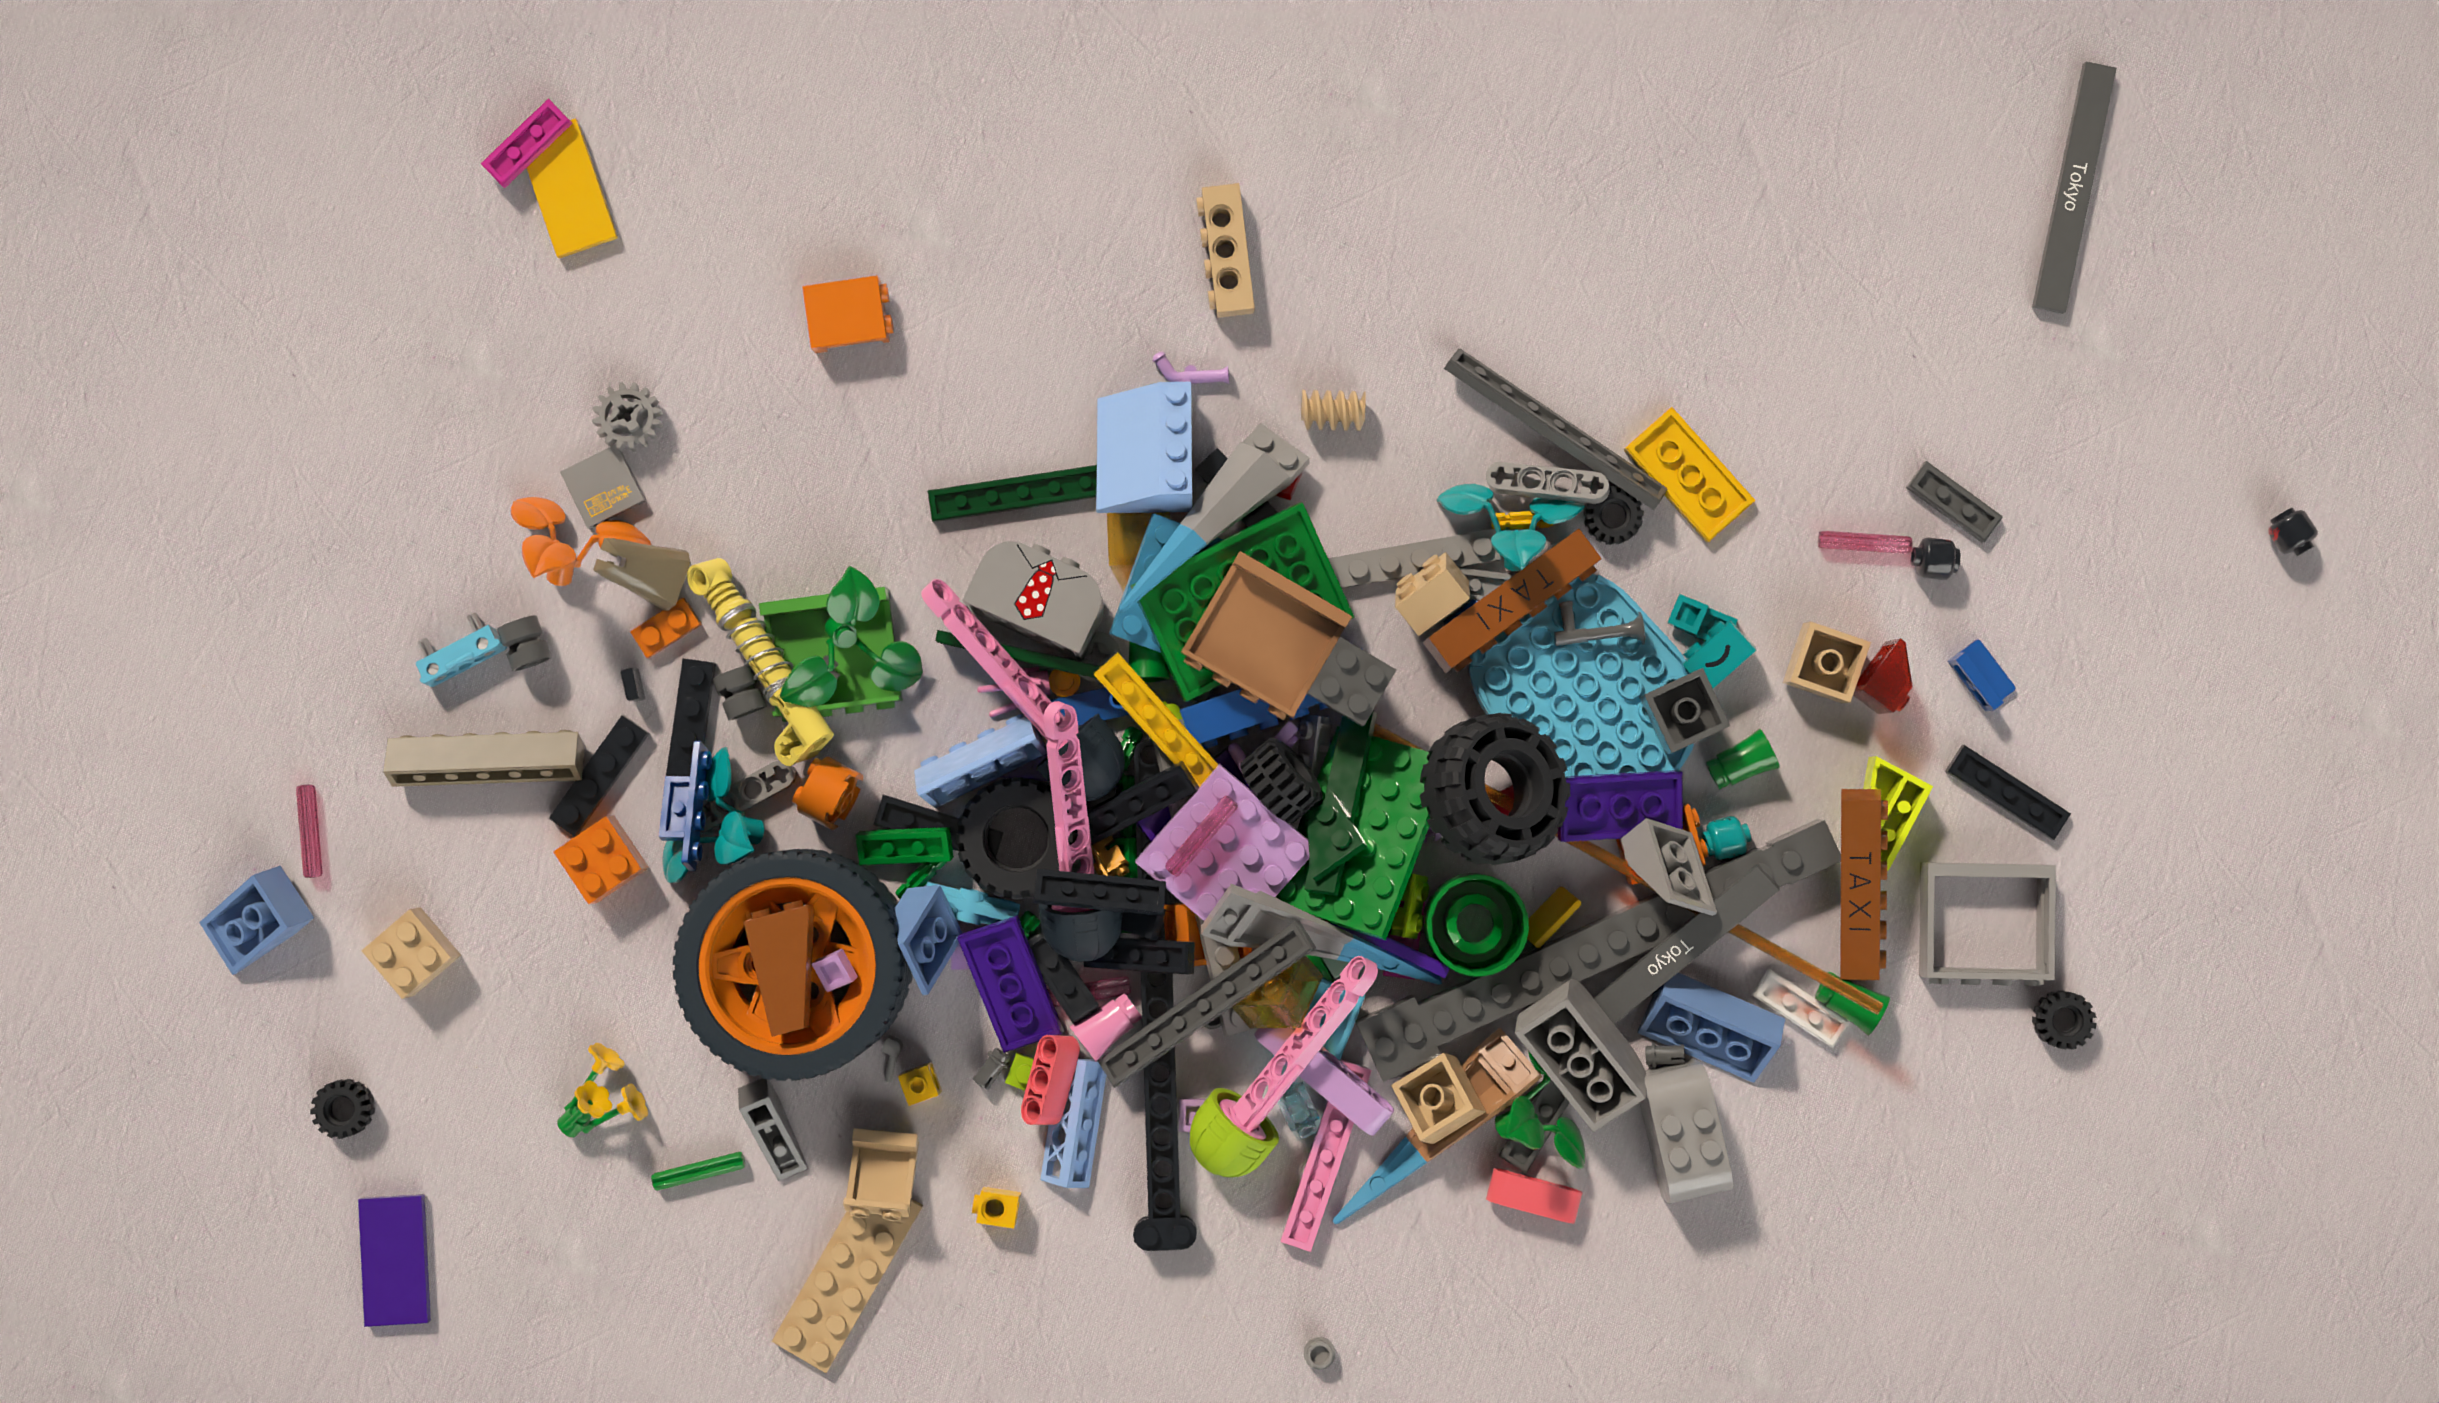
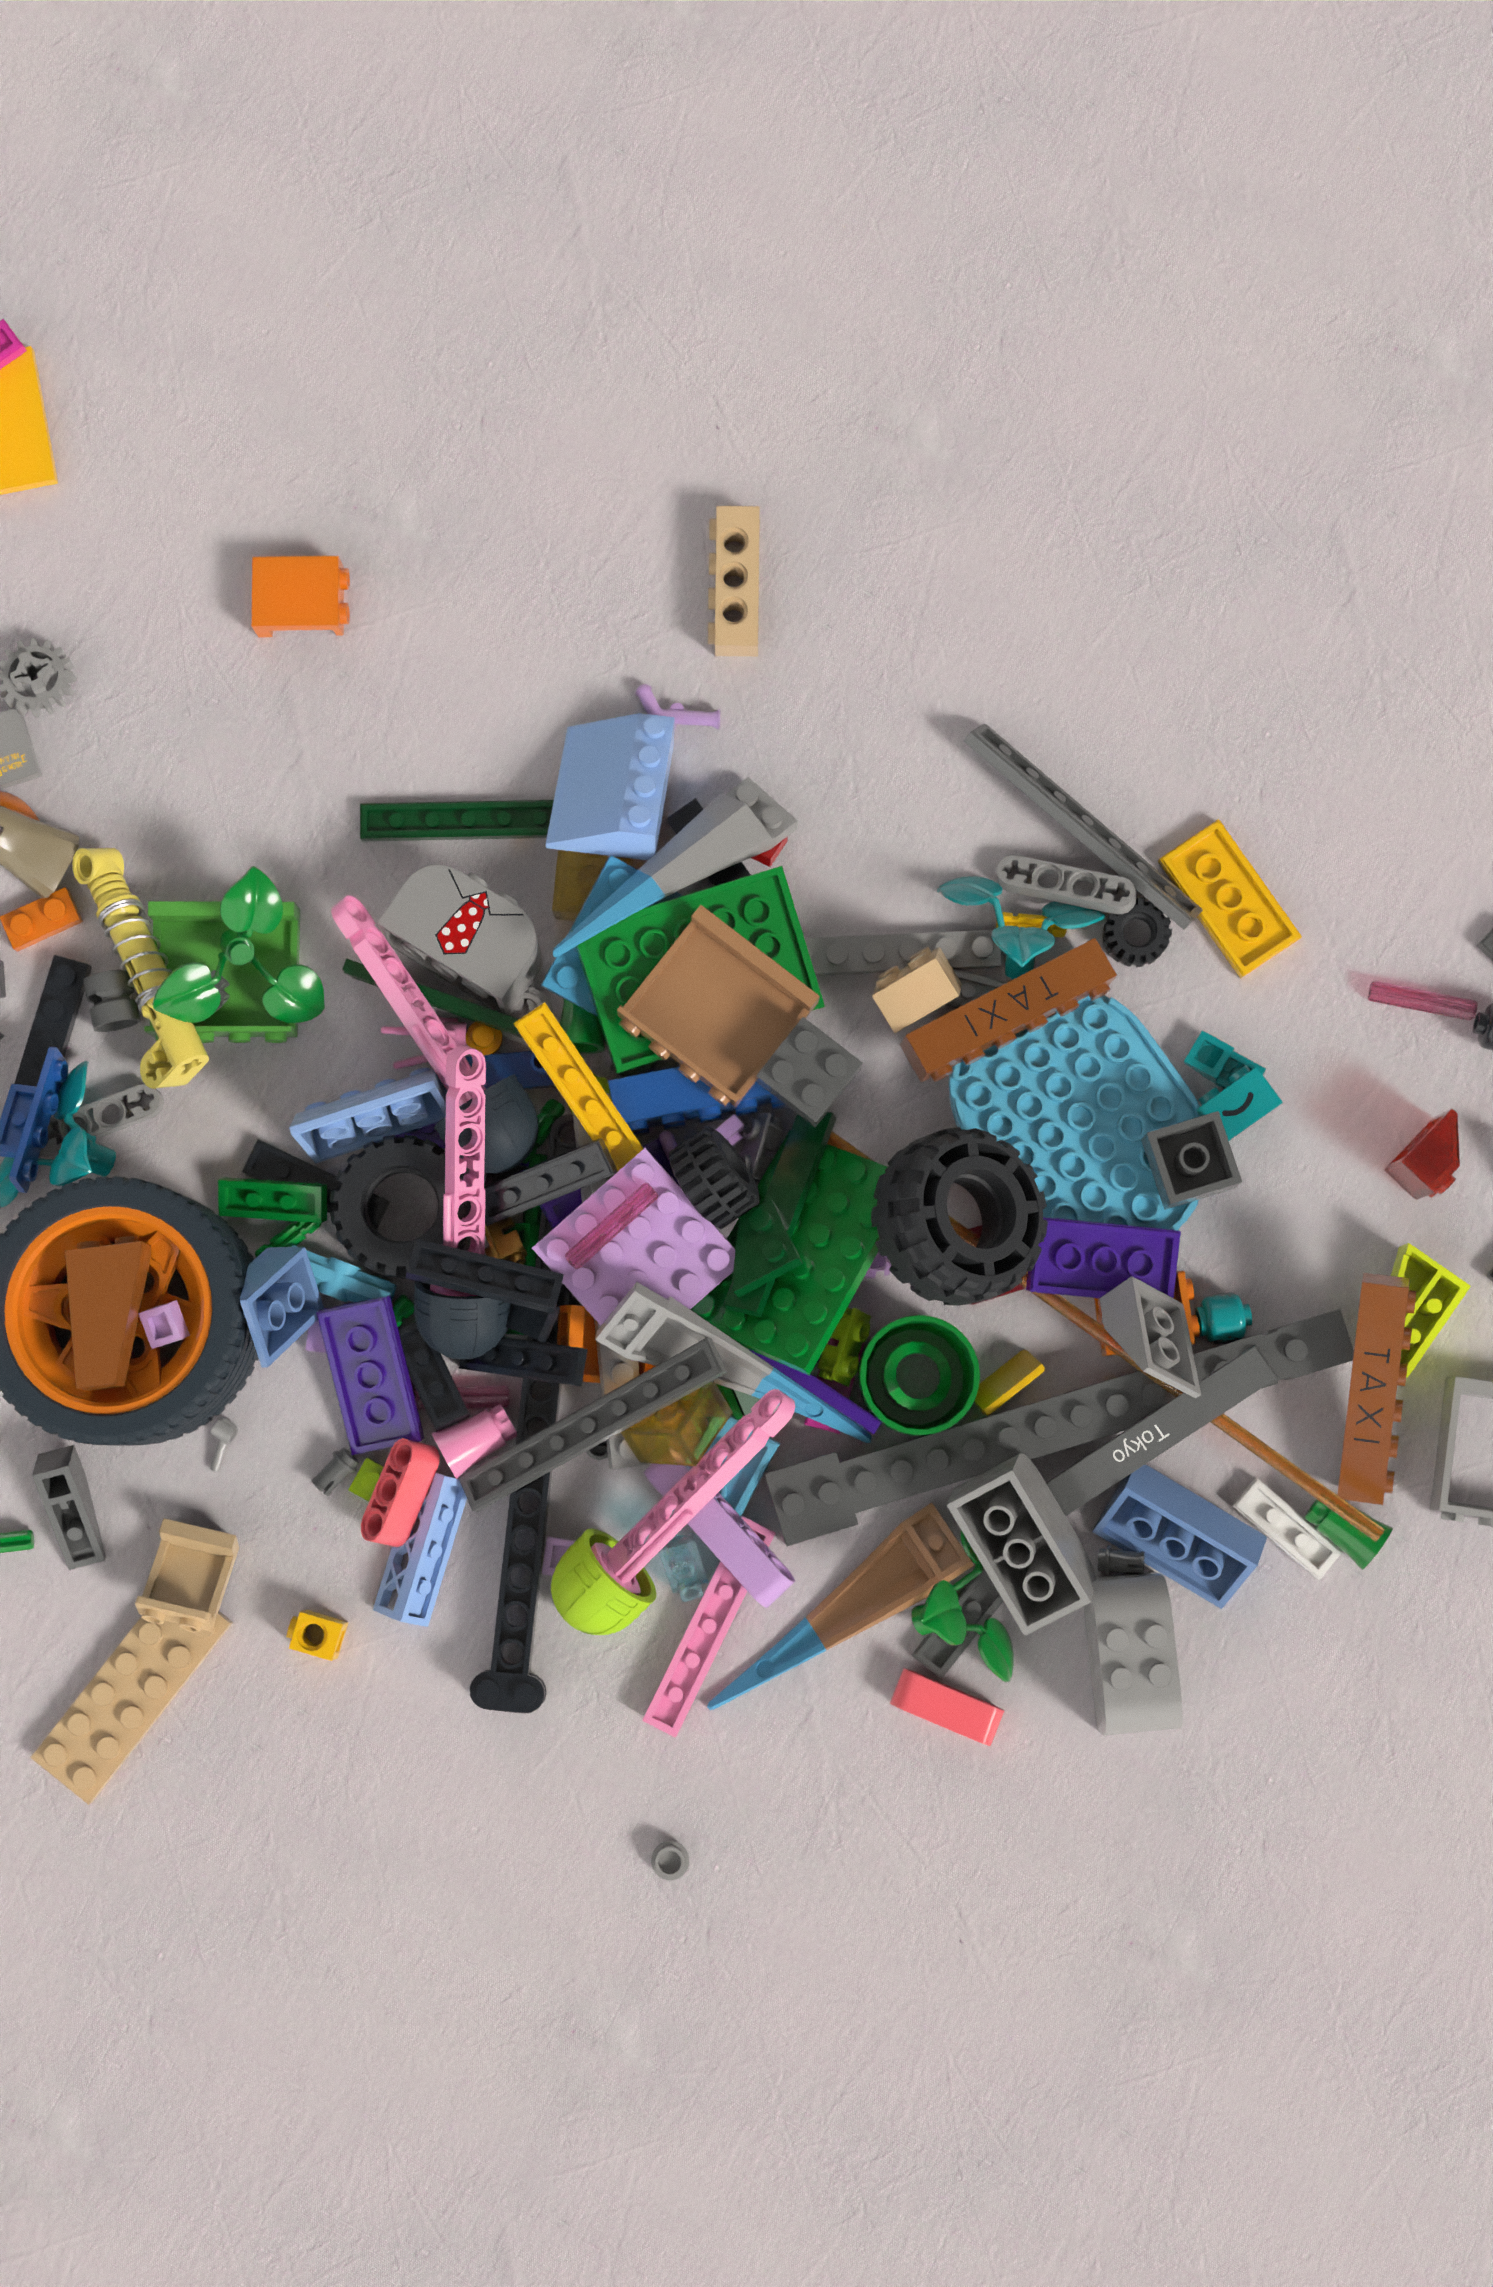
camera: 10 degrees right, 5 degrees down
orange brick [792,756,863,830] -> none
yellow brick [898,1061,942,1106] -> none
tan piece [1301,389,1366,431] -> none
tan brick [1391,1053,1486,1144] -> none
dark grey piece [1554,601,1645,646] -> none
green plant [1706,728,1780,790] -> none
tan brick [1782,621,1871,704] -> none

